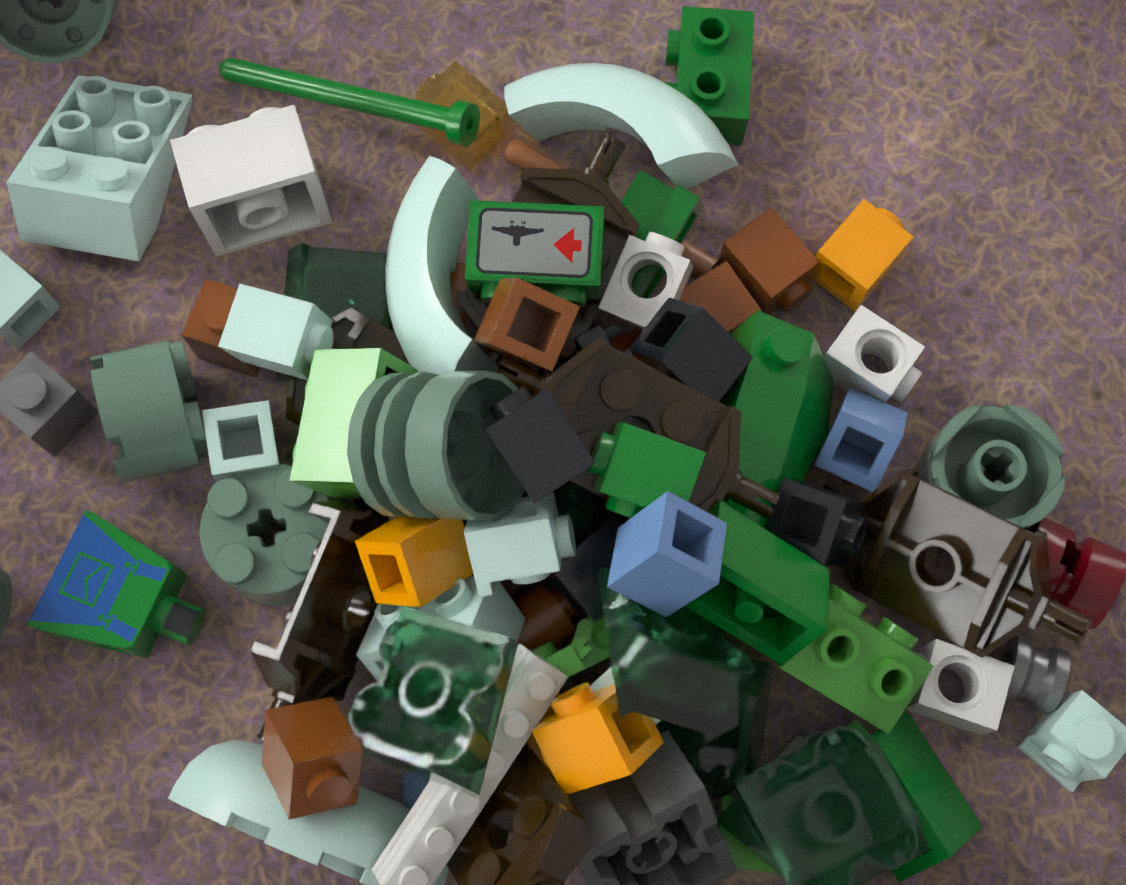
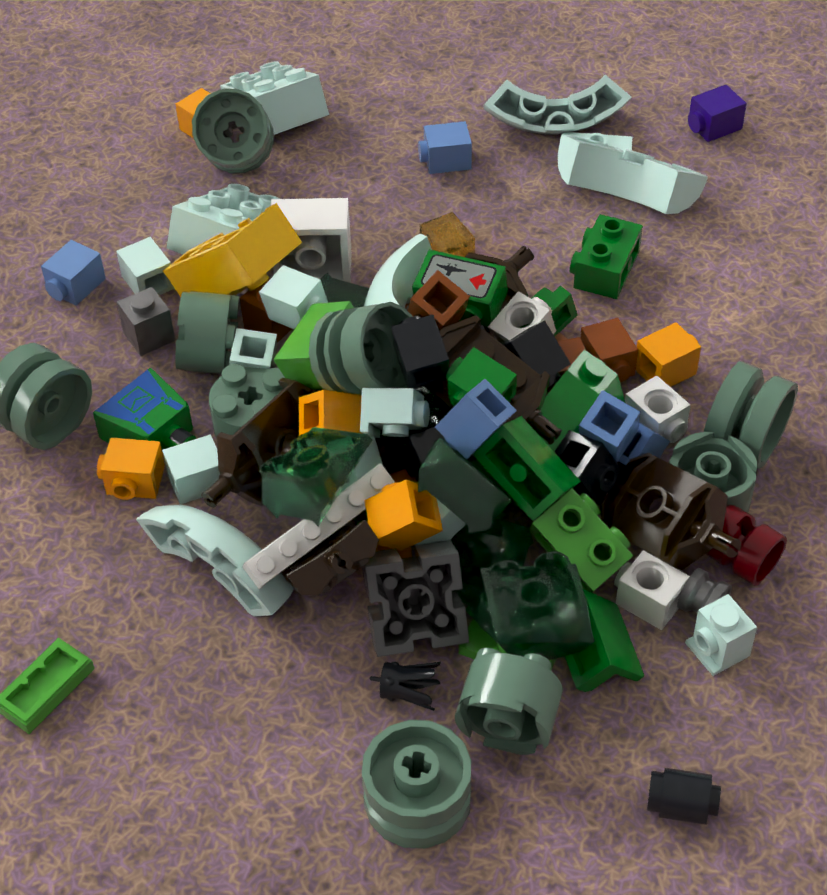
camera: 20 degrees right, 25 degrees down
green bar [219,57,480,147] -> none
dark orange brick [262,697,363,820] -> none
light aqua brick [504,63,738,190] -> none
none -> light orange brick [97,438,165,500]
none -> light aqua brick [162,434,220,505]
none -> yellow wedge [163,203,302,297]
none -> medium blue brick [579,390,640,462]
none -> sand green wheel [704,361,798,469]

